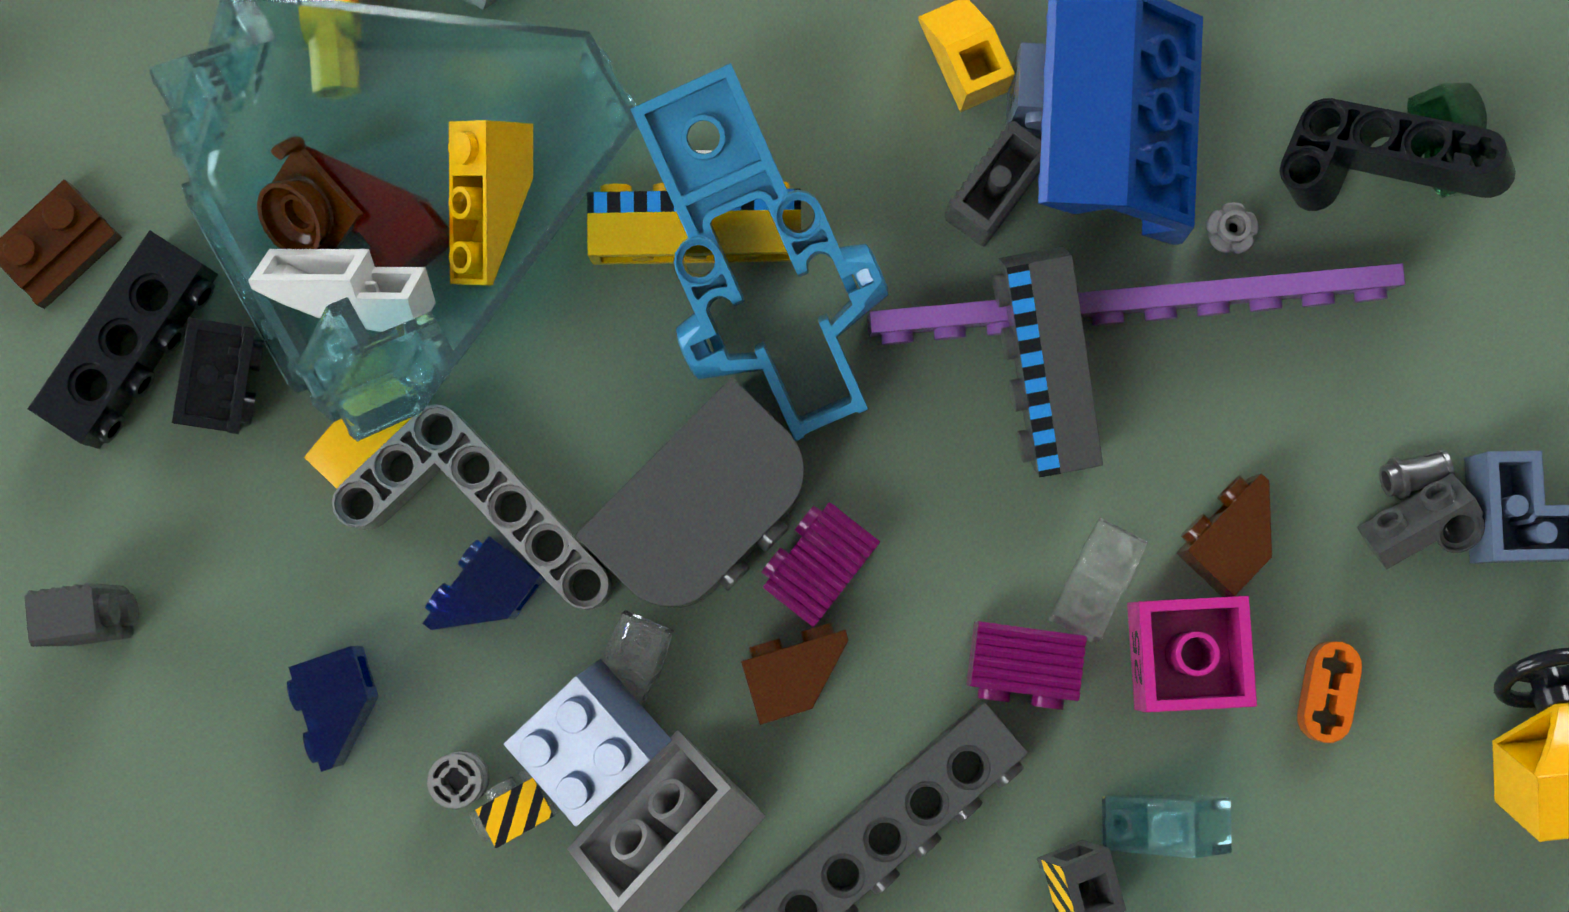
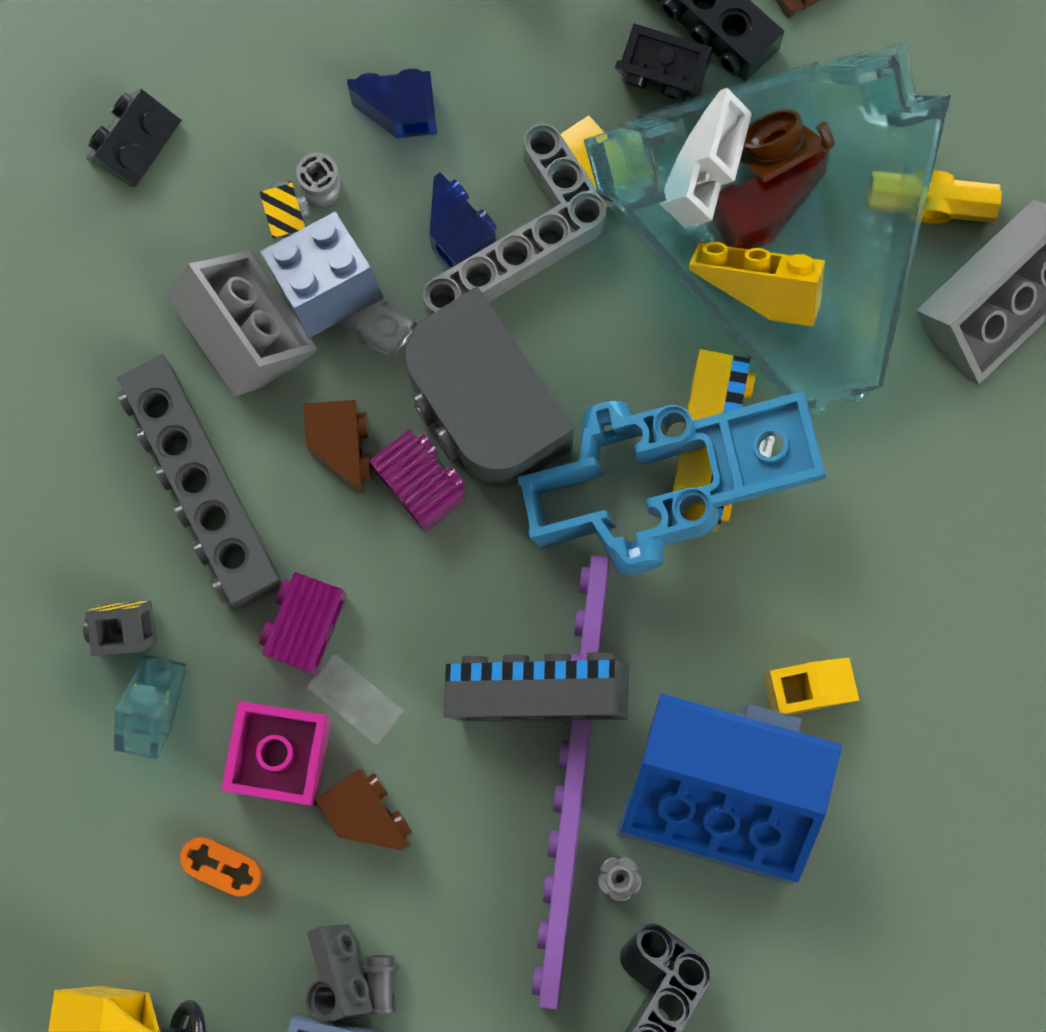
camera: 105 degrees right, 5 degrees down
dark grey brick [945,122,1041,247] -> none

